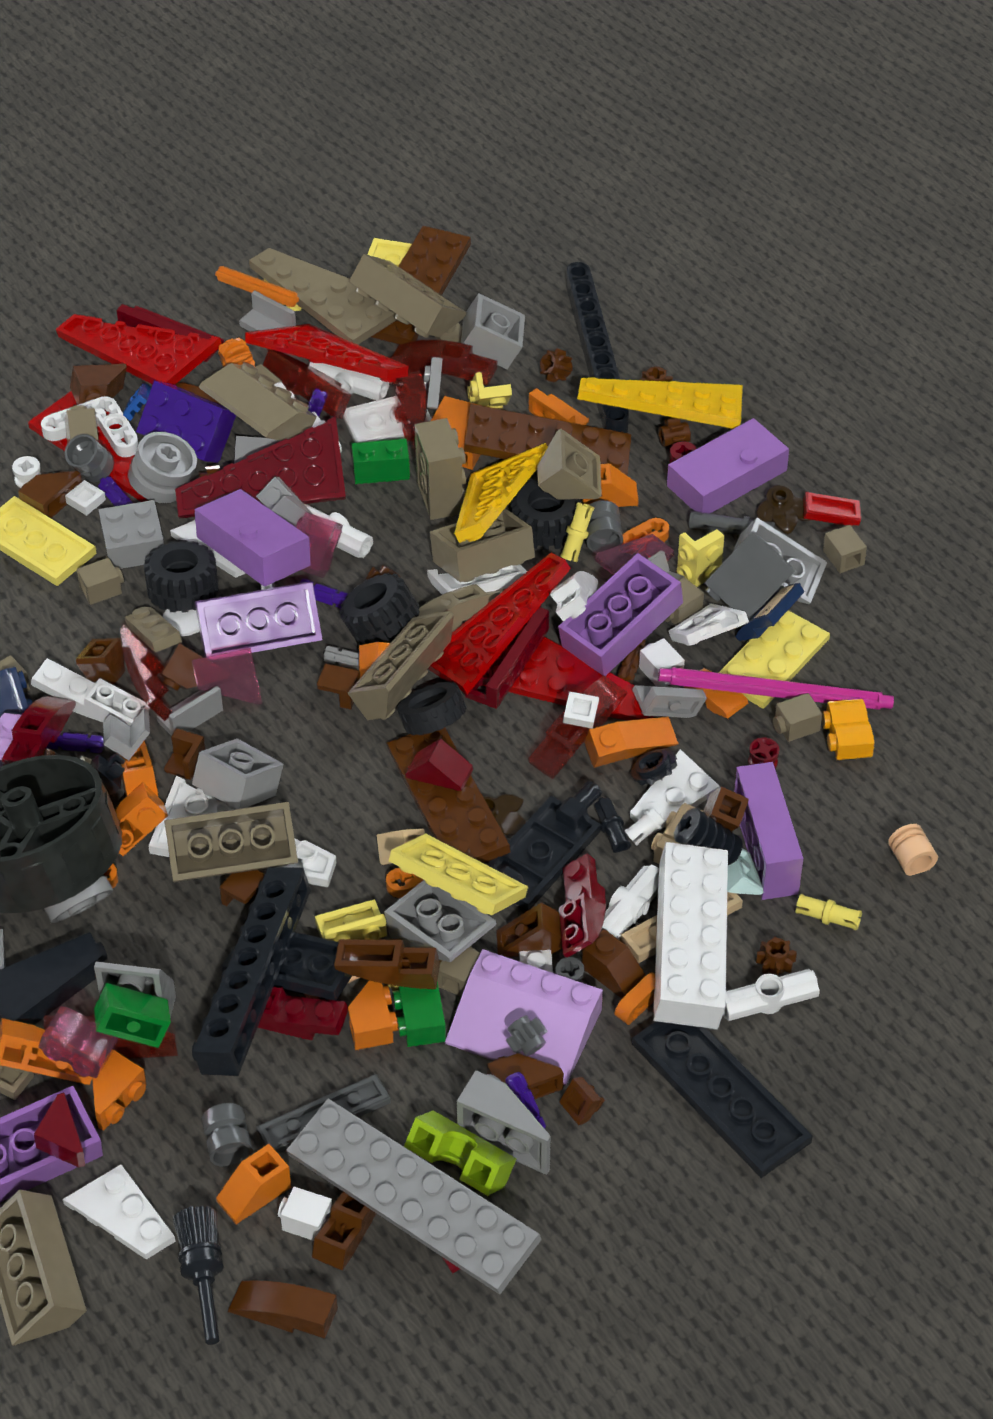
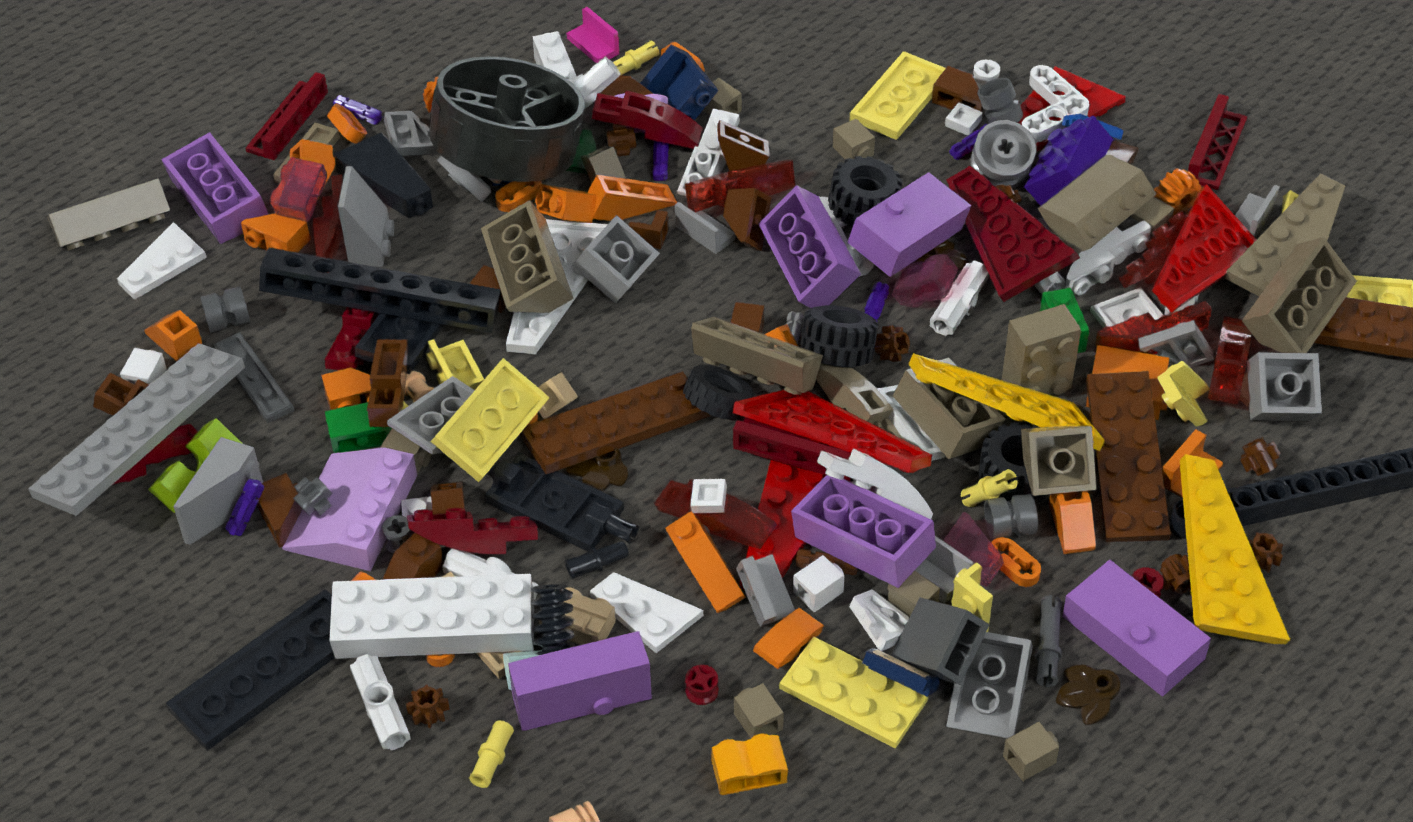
camera: 85 degrees right, 0 degrees up
dark red slope [34,1092,85,1168] -> none
red wing [56,314,222,385] -> none
dark tan brick [64,405,98,444] -> none
reddish brown slope [70,364,127,405] -> none
black tile [90,753,125,796] -> none
green brick [94,983,171,1048] -> none
light grey brick [98,500,164,569] -> none
light grey panel [103,708,150,761] -> none
dark tan plate [124,607,182,653] -> none
black piece [173,1206,224,1345] -> none
clear pink wing [191,648,262,704] -> none
orange axle [215,266,299,307] -> none
reddish brown slope [228,1280,338,1339] -> none
light grey slope [256,477,315,531] -> none
dark purple axle [308,389,328,417] -> none
dark red slope [405,739,473,791] -> none
reddish brown tile [559,1077,605,1125] -> none
white pin [624,808,665,846] -> none
black gear [631,749,677,785] -> none
dark pink piece [658,667,894,710] -> none
reddish brown brick [703,786,749,831] -> none
red tile [803,492,861,526] -> none

